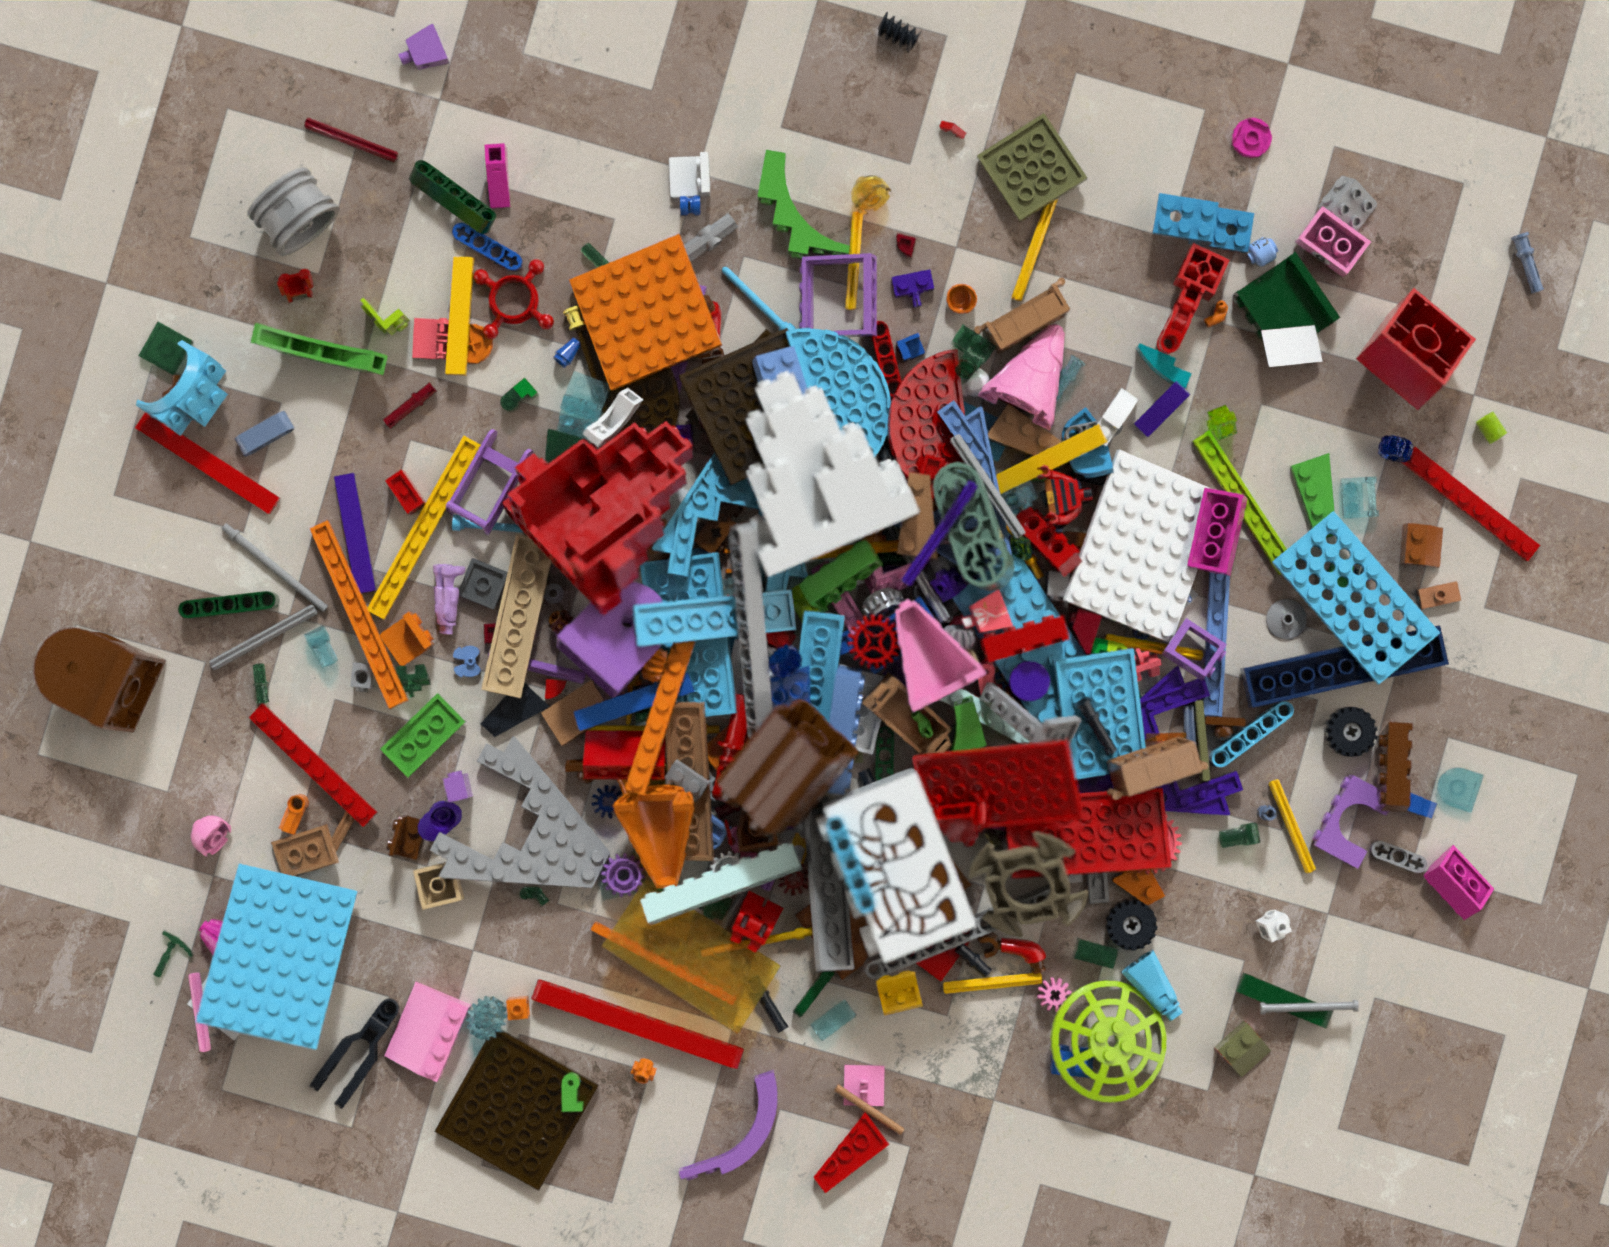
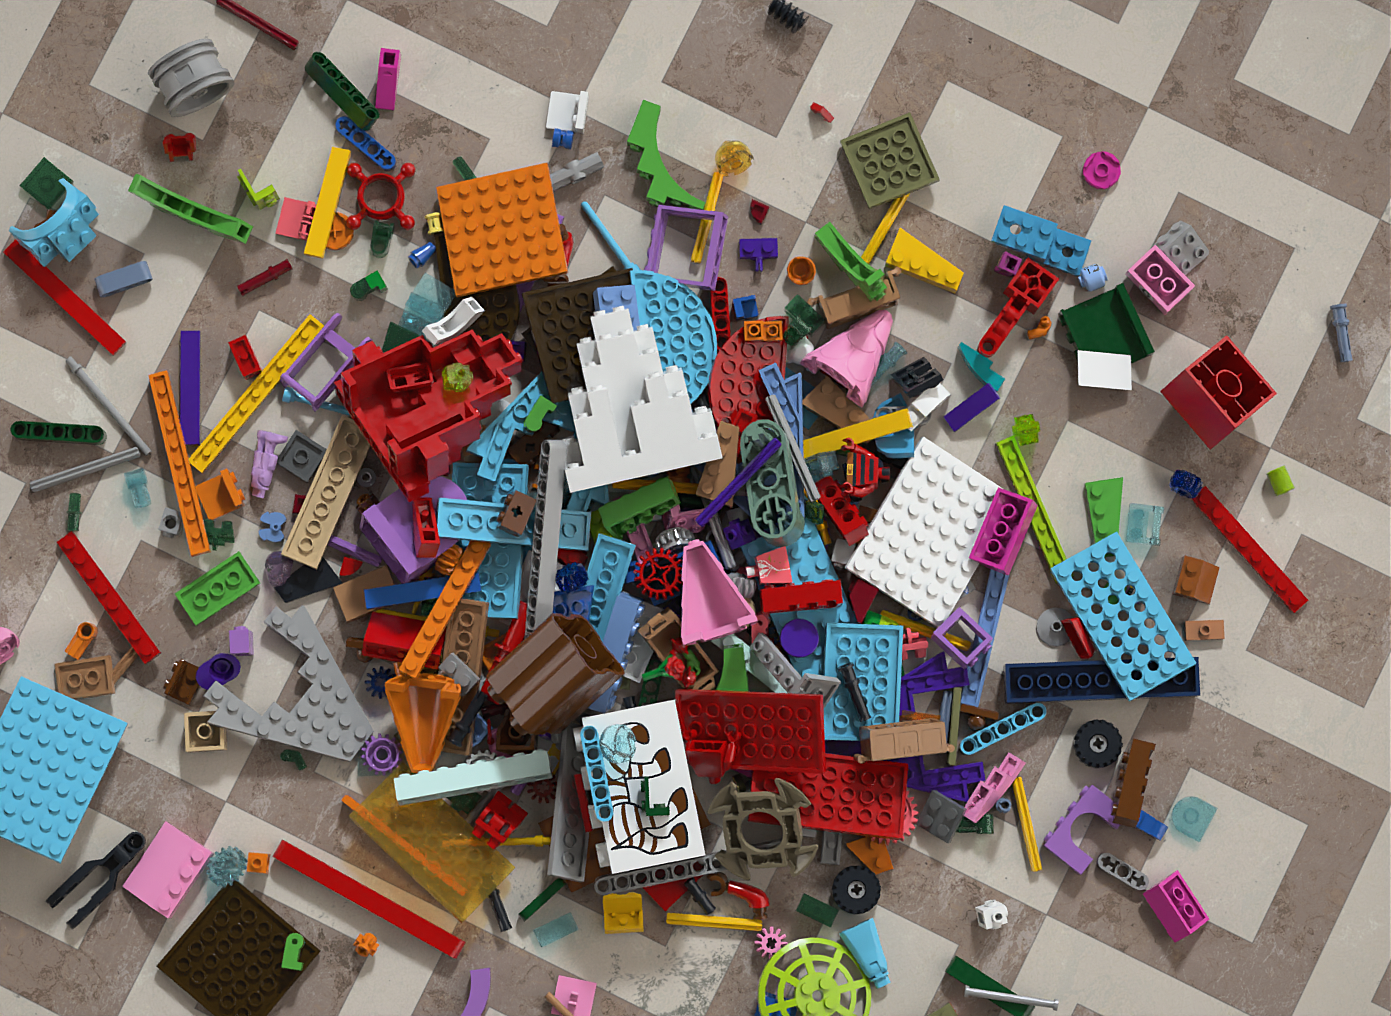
camera: 10 degrees right, 5 degrees down
none -> clear purple hair [265,551,294,587]
none -> clear green piece [370,219,395,258]
none -> red piece [386,362,433,393]
none -> red slope [412,497,440,558]
none -> clear neon green brick [442,363,473,392]
none -> black pin [446,690,488,747]
none -> reddish brown brick [496,490,536,537]
none -> bright green leg [523,395,557,433]
none -> red tile [574,774,594,832]
none -> clear light blue tile [599,724,636,764]
none -> dark green bracket [641,776,670,816]
none -> red plant [642,637,696,689]
none -> orange slope [744,321,783,341]
none -> bright green arch [814,222,887,302]
none -> yellow wedge [885,228,964,294]
none -> black plate [890,357,943,398]
none -> dark grey plate [916,790,967,843]
none -> bright pink slope [964,752,1026,823]
none -> magenta leg [994,251,1022,277]
none -> red piece [1061,618,1096,659]

